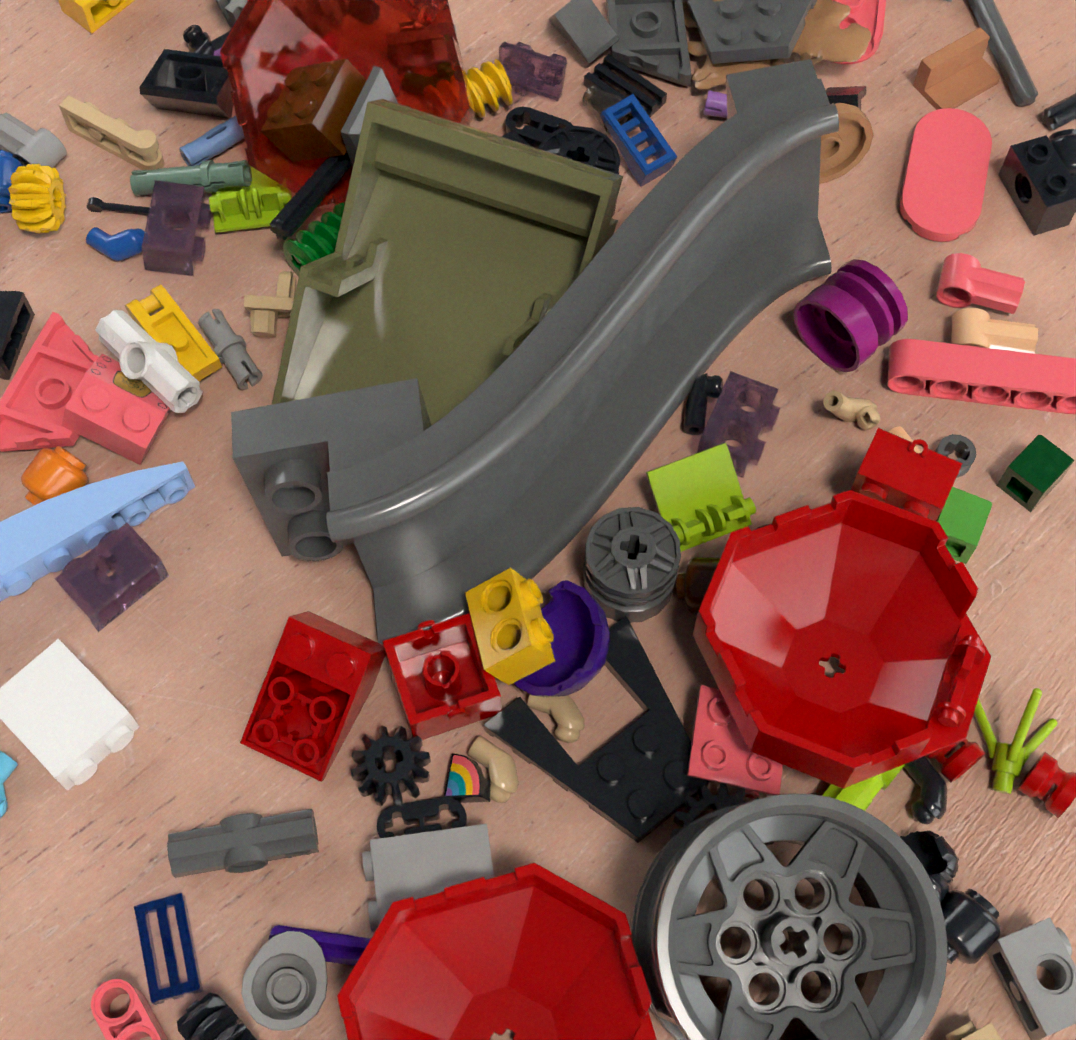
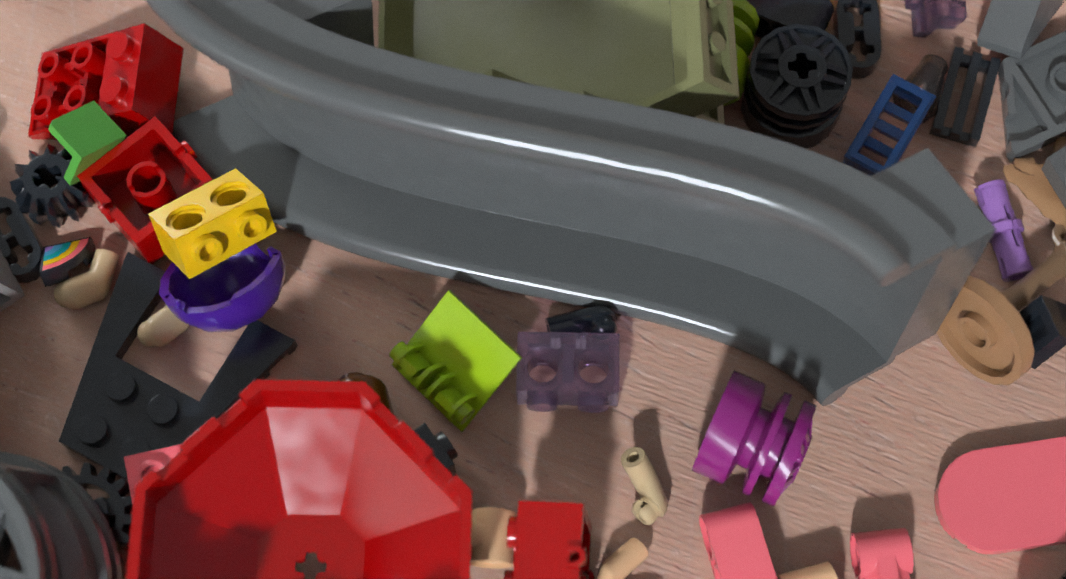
camera: 70 degrees right, 5 degrees up
dark grey wheel [583,507,681,623] -> none
none -> bright green panel [48,101,126,186]

